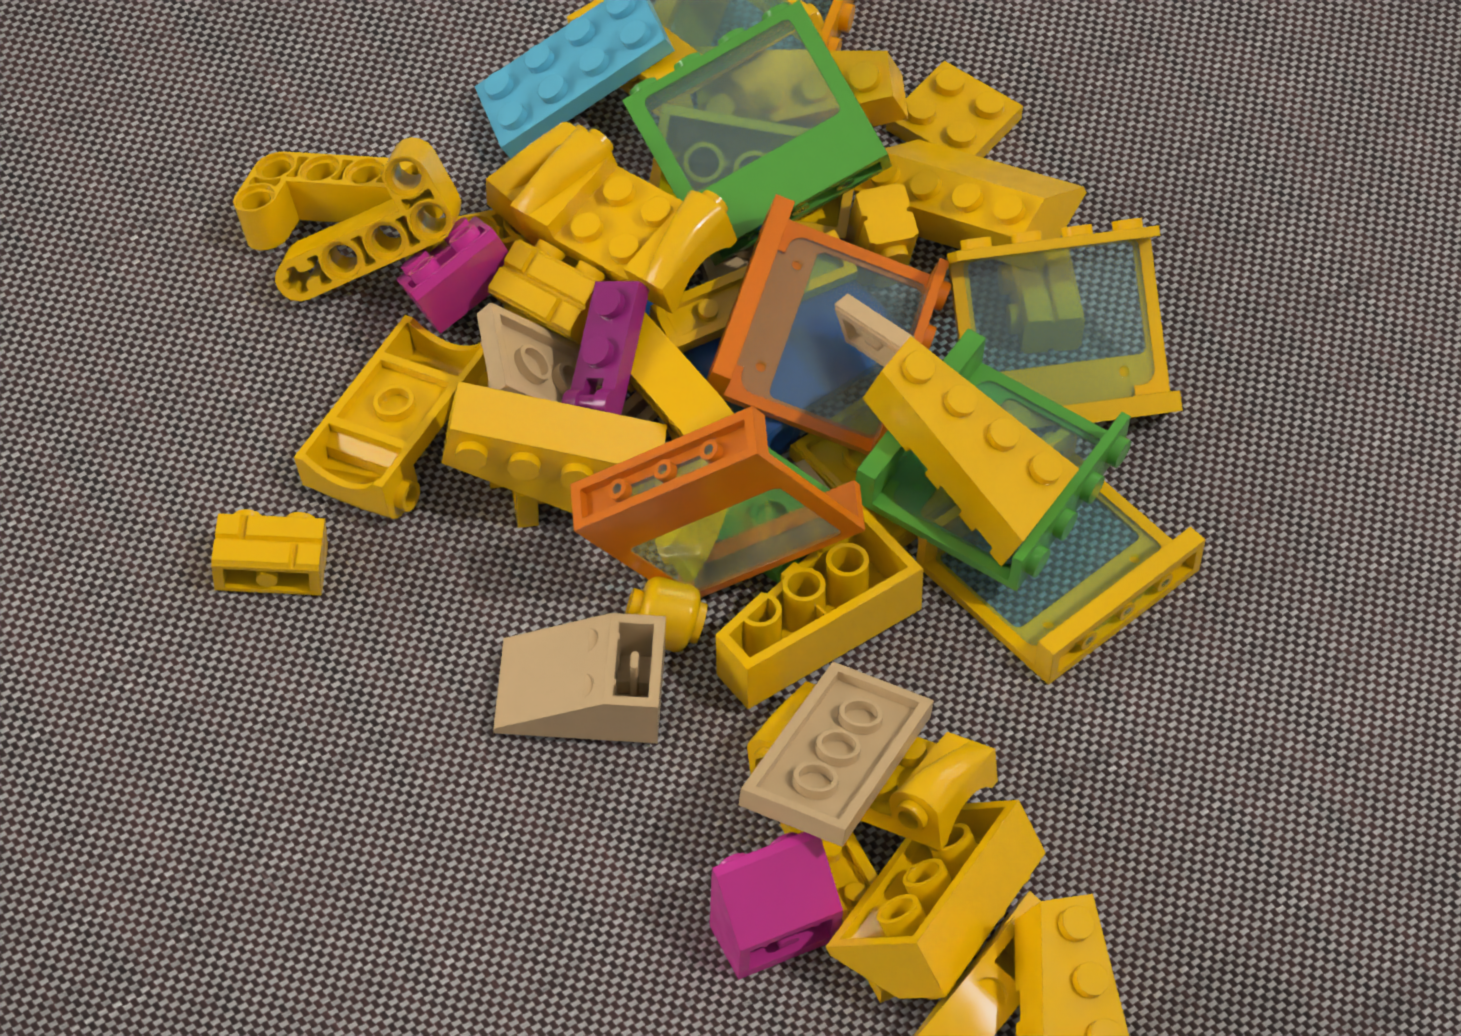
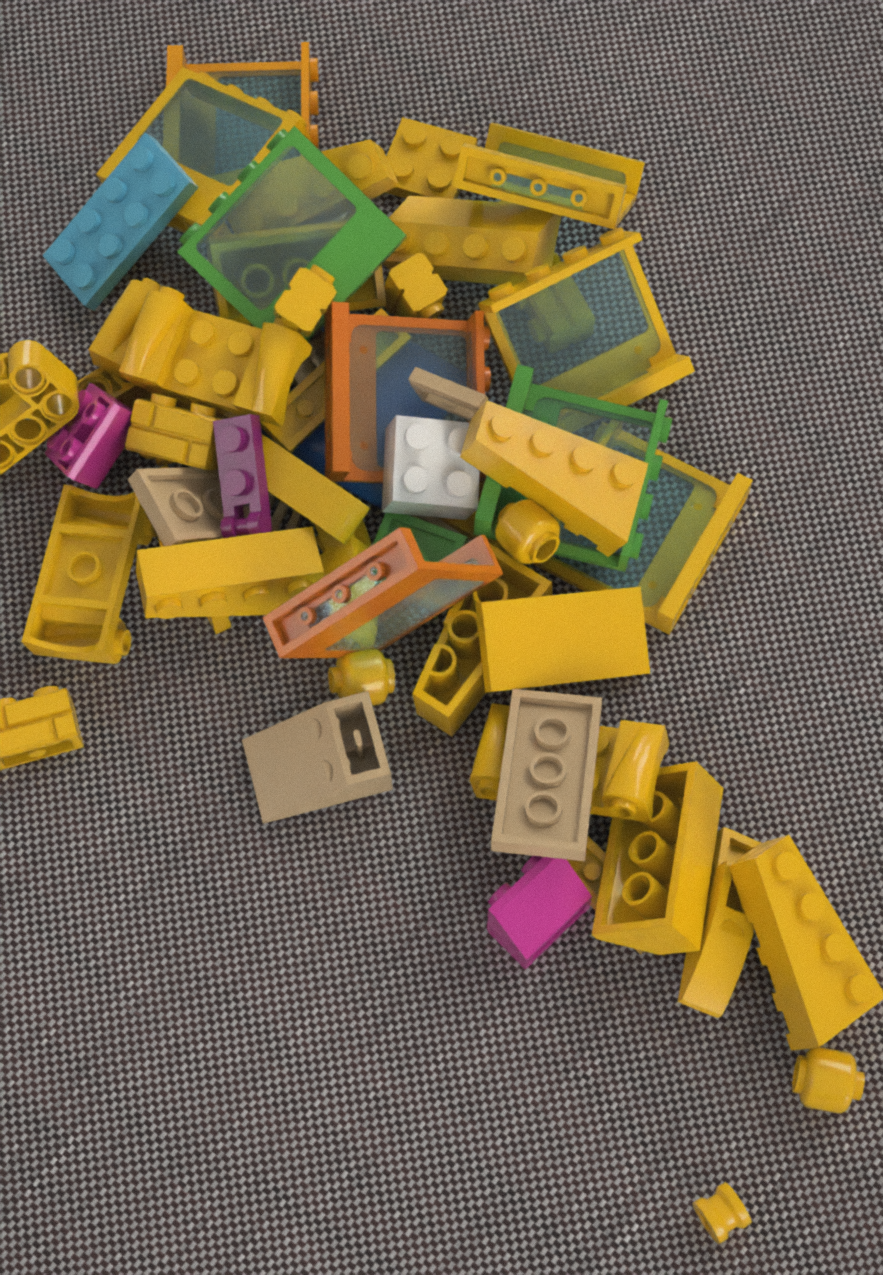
camera: 15 degrees left, 15 degrees up
none -> yellow brick [273,264,337,337]
none -> white brick [382,415,480,520]
none -> yellow panel [453,122,645,230]
none -> yellow tile [475,586,650,693]
none -> yellow head [495,499,560,565]

